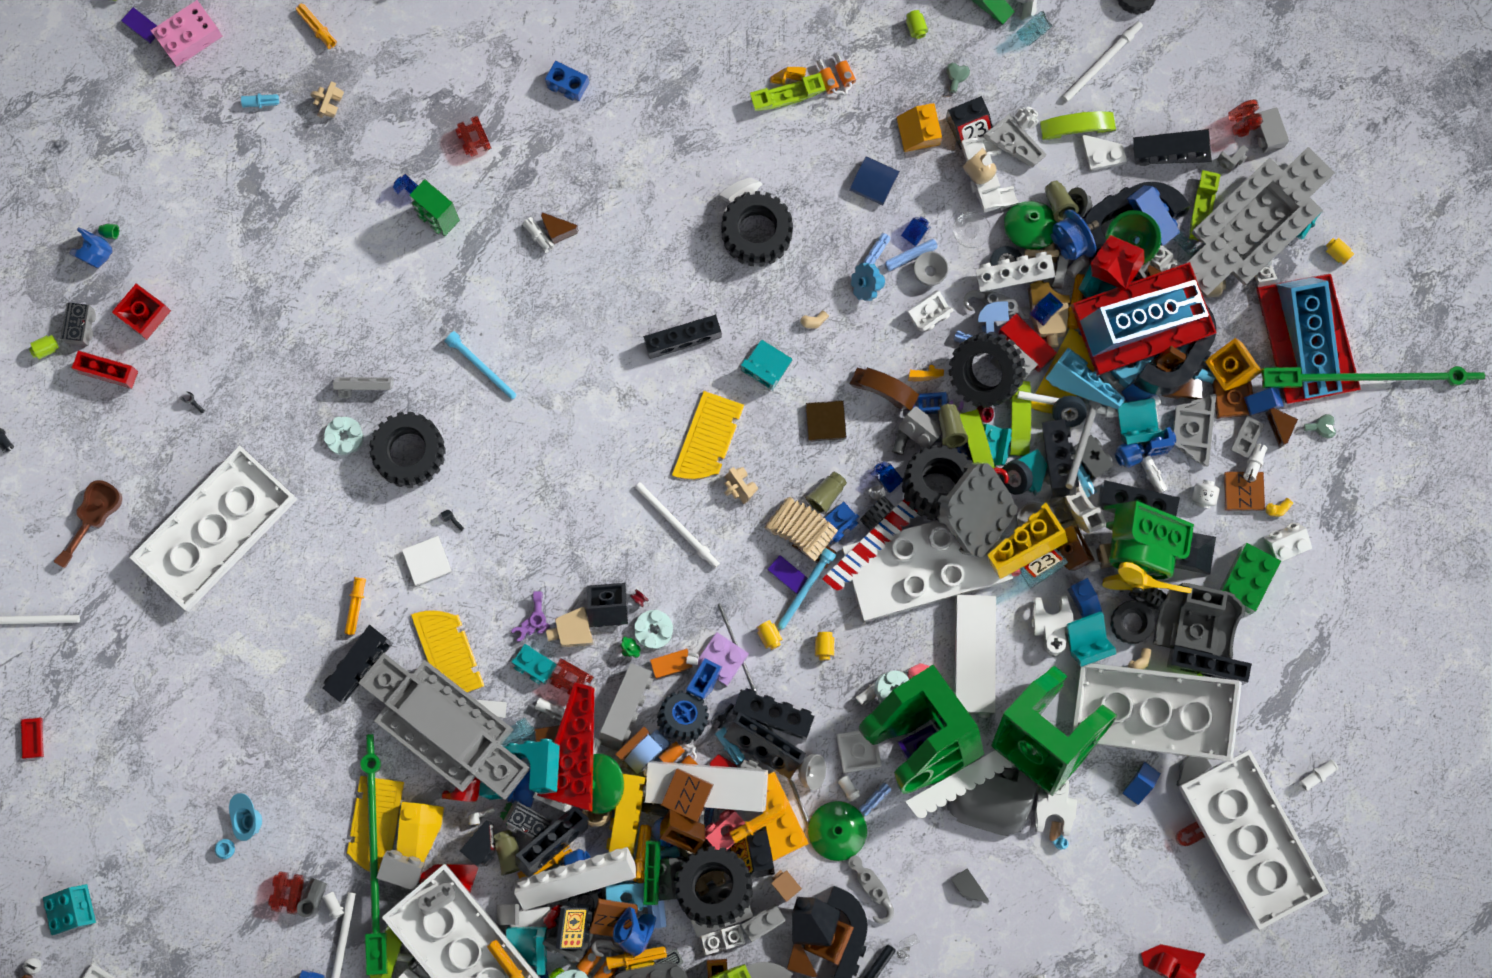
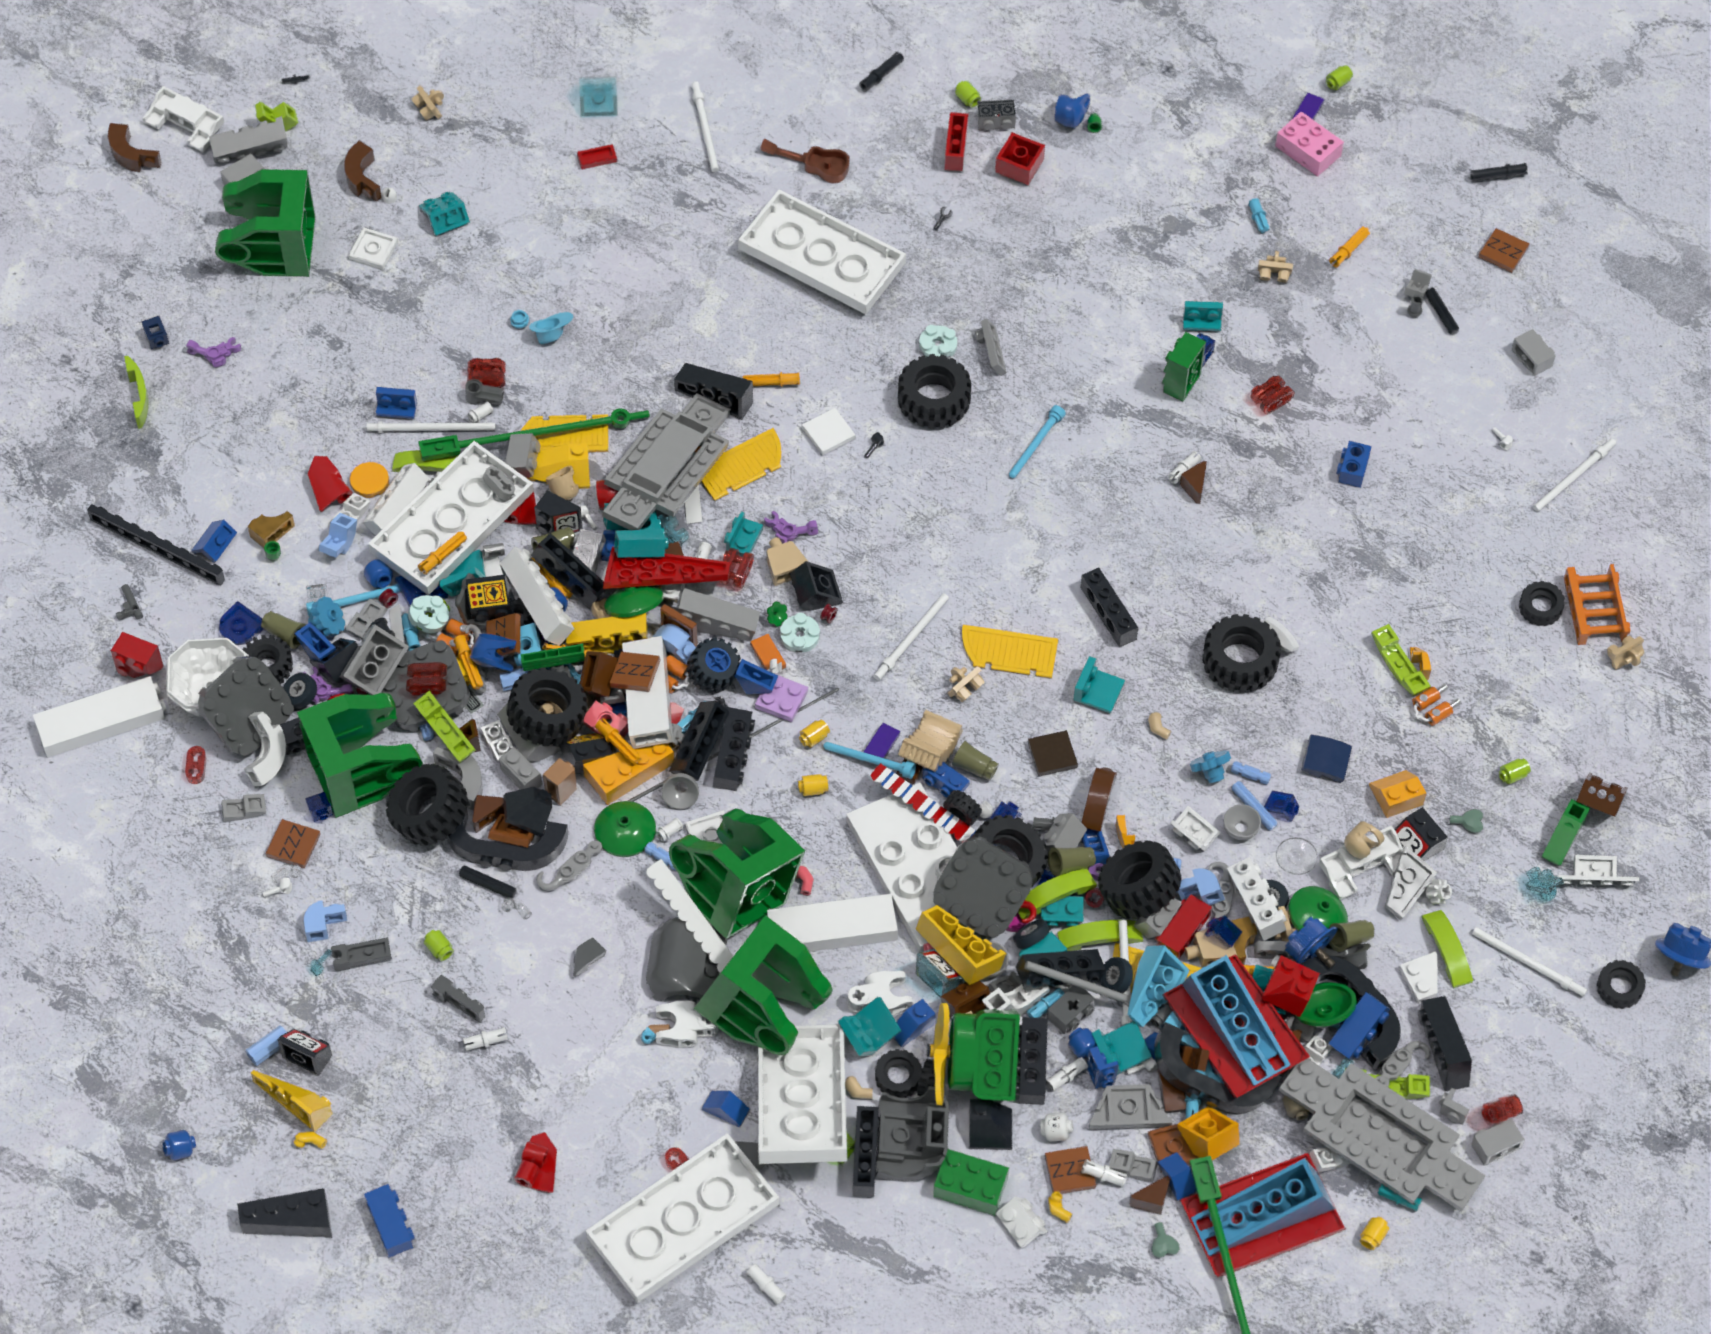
camera: 80 degrees right, 20 degrees down
none -> tan helmet [546,466,579,501]
none -> teal bracket [1183,301,1223,331]
none -> light grey piece [1375,1041,1430,1087]

